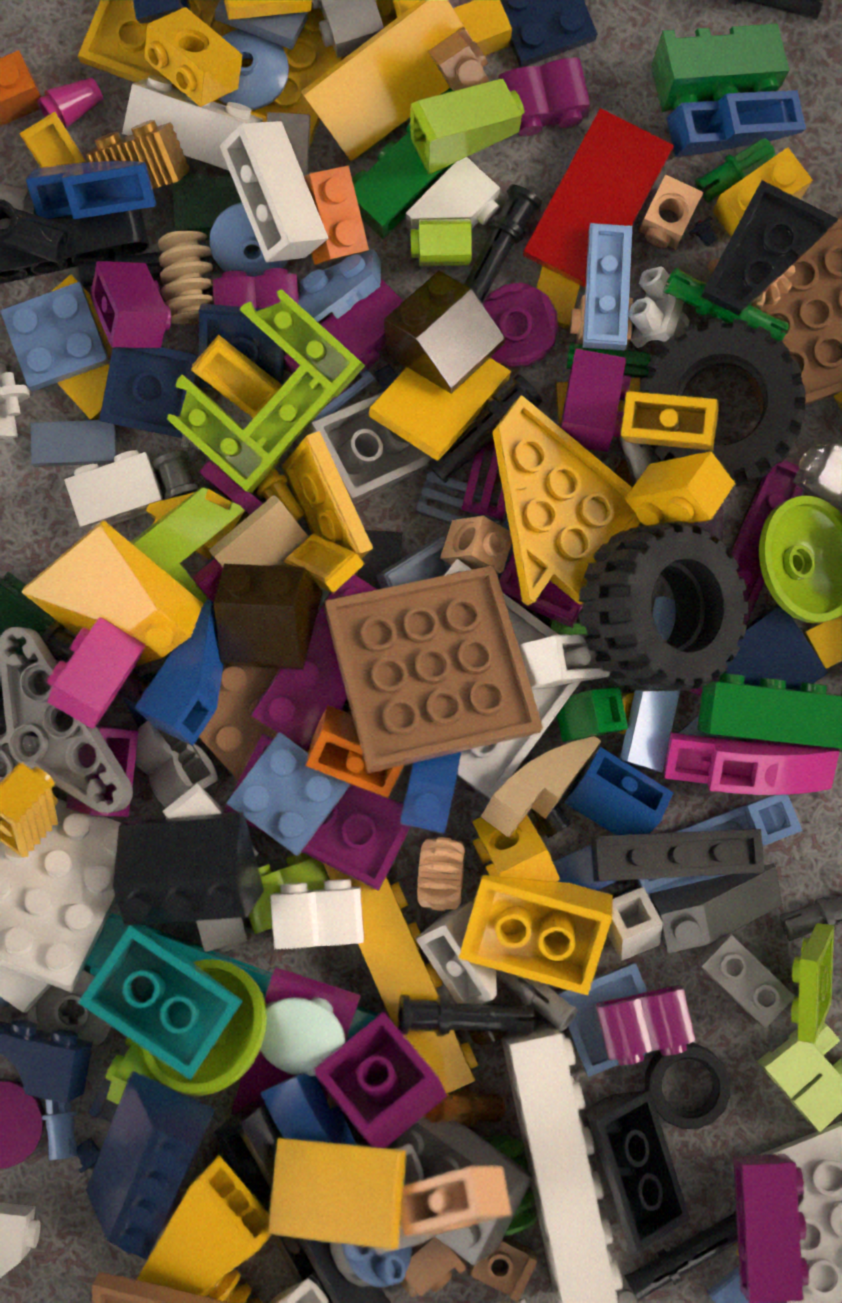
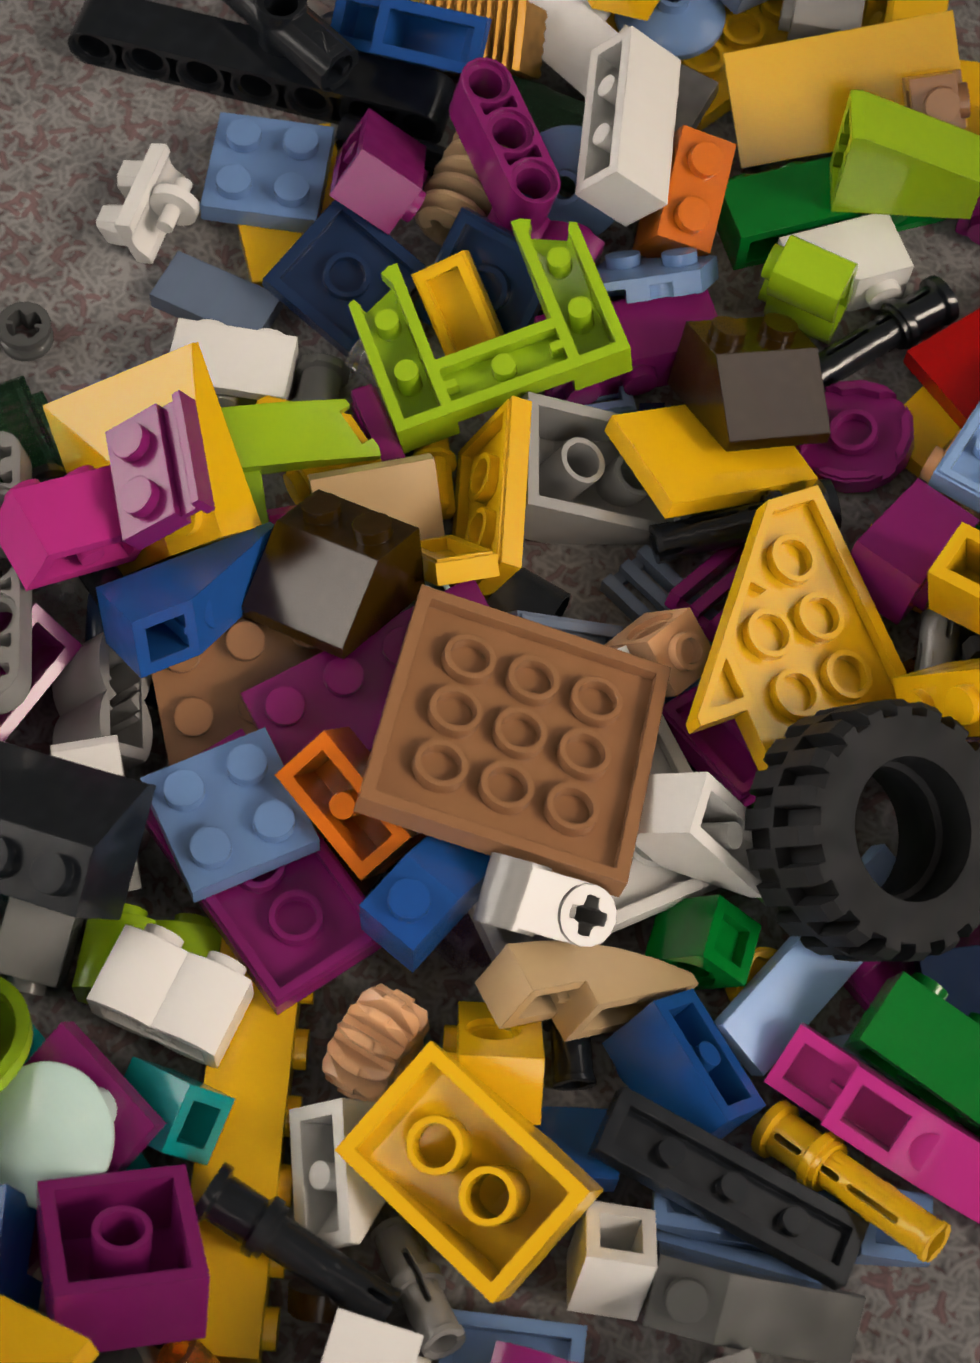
camera: 25 degrees right, 20 degrees down
none -> plate [105,390,215,551]
none -> teal brick [124,1056,235,1166]
none -> magenta beam [449,57,561,234]
none -> piece [473,852,617,947]
none -> yellow pin [751,1100,951,1263]

